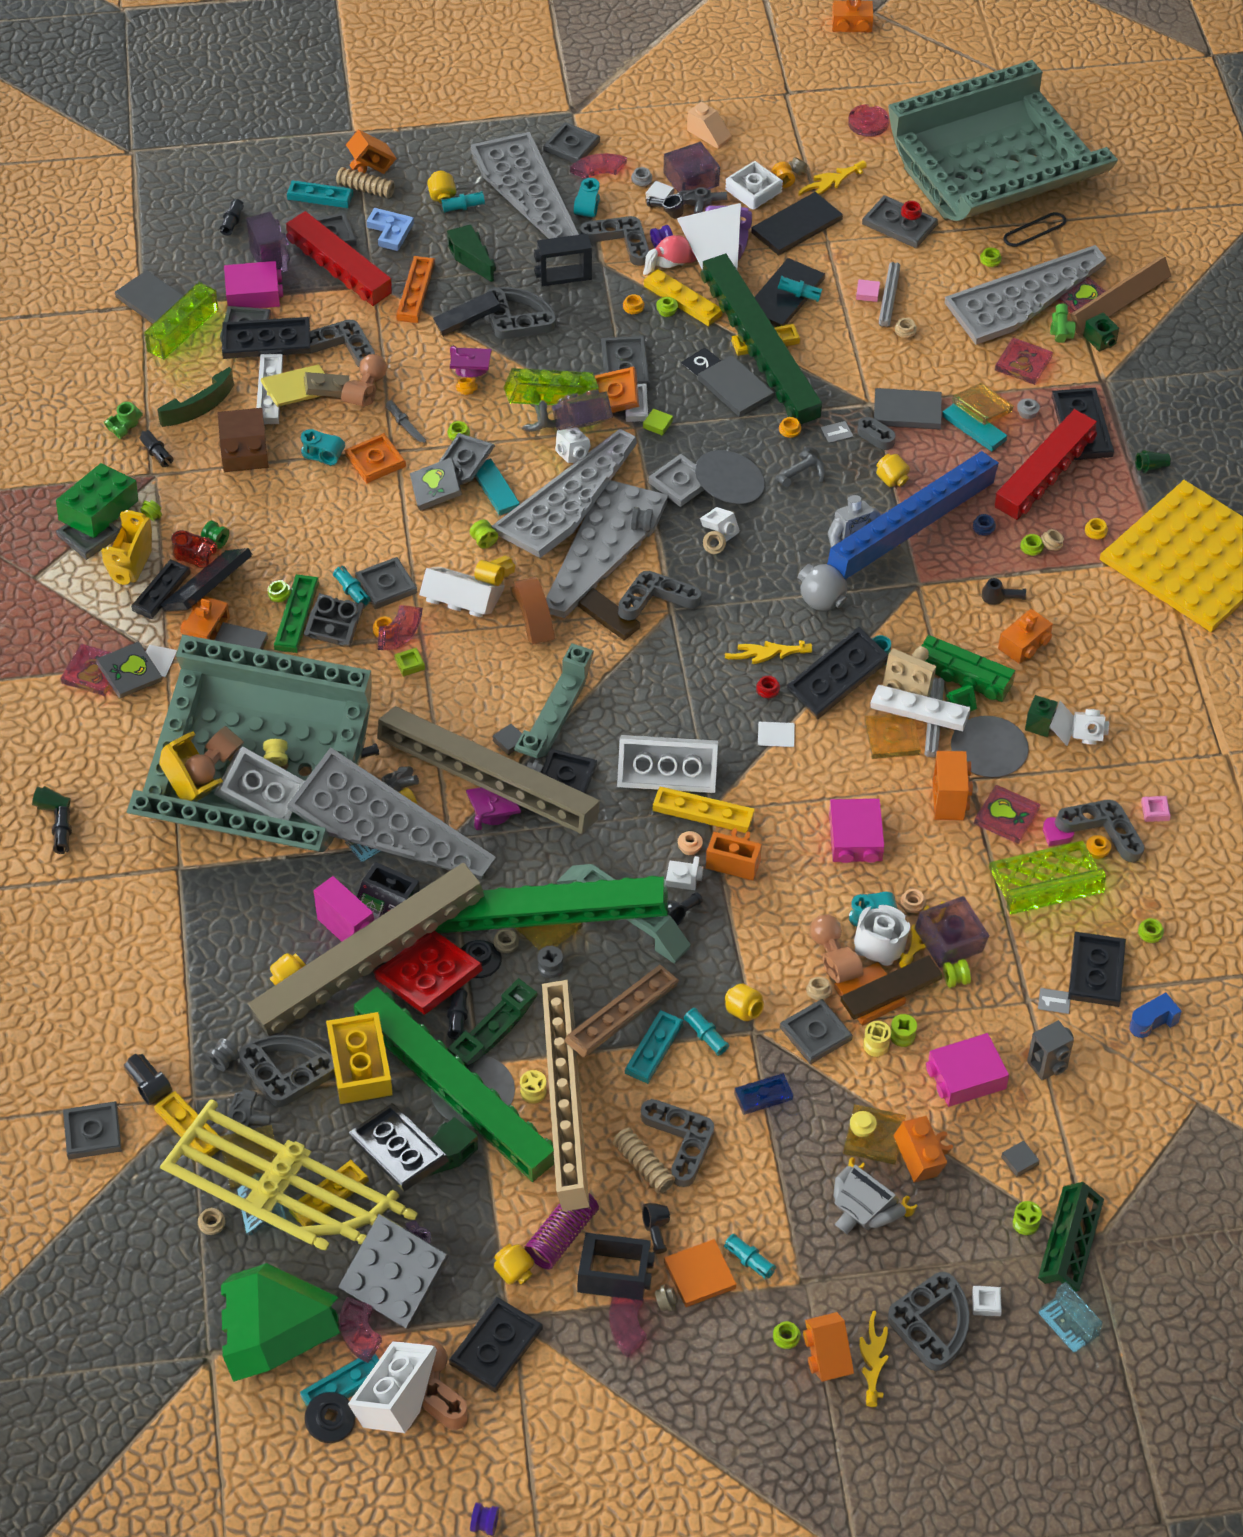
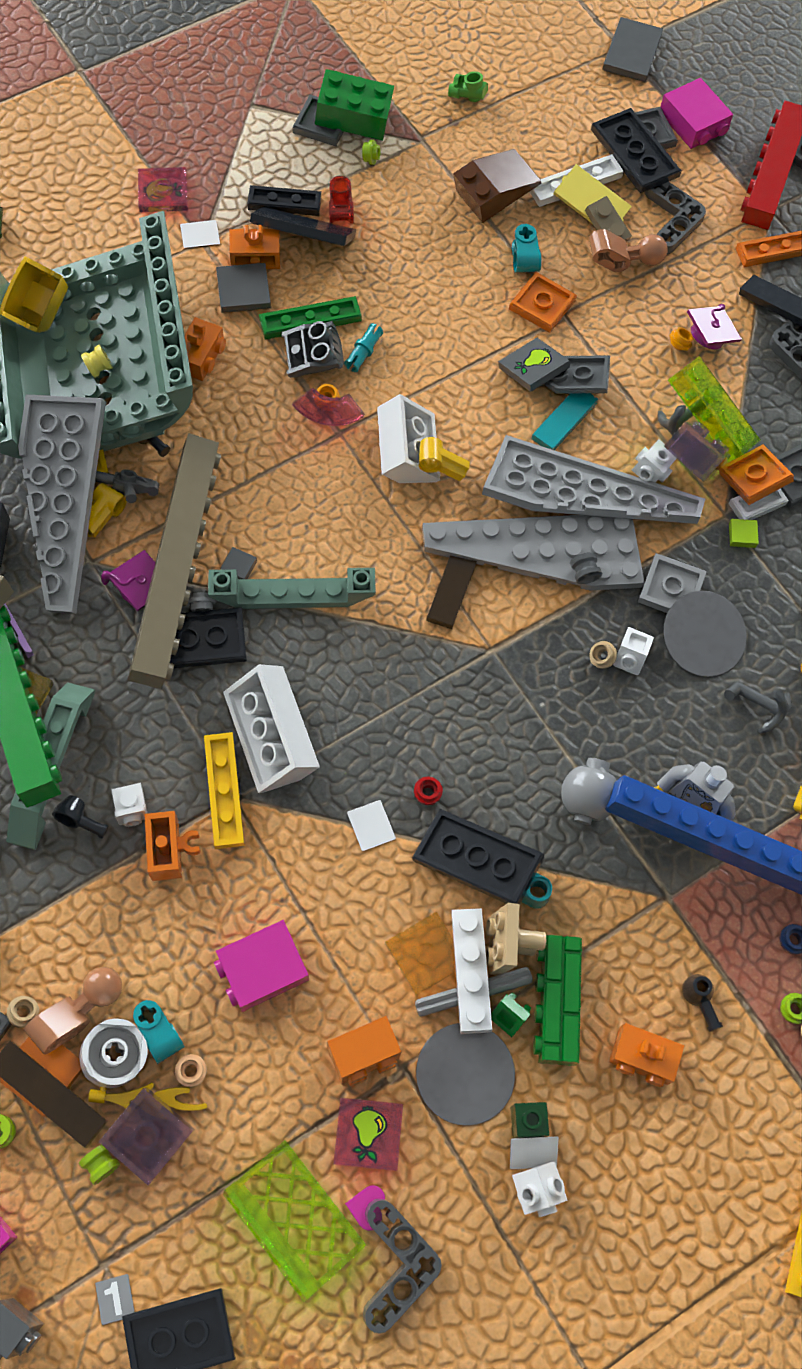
camera: 60 degrees right, 15 degrees up
dark grey tile [96,641,162,699] -> none
yellow piece [101,510,152,585] -> none
black axle [139,430,174,467] -> none
clear neon green brick [144,282,218,360] -> none
dark green slope [157,367,234,427] -> none
nougat beam [184,726,244,785] -> none
green wheel [201,520,230,549] -> none
white slope [214,747,305,820] -> none
black pin [219,199,244,236] -> none
clear purple brick [246,211,290,272] -> none
lime plate [268,580,291,602] -> none
dark grey tile [355,557,417,609] -> none
dark grey piece [385,400,426,443] -> none
lime tile [394,648,425,677] -> none
lime plate [447,421,470,441] -> none
lime wheel [469,519,498,549] -> none
dark orange arch [510,577,555,644] -> none
dark grey beam [618,571,702,620] -> none
light nougat plate [678,831,703,855] -> none
yellow piece [725,640,812,664] -> none
light orange plate [1086,835,1111,859] -> none
bright pink tile [1141,796,1171,822] -> none

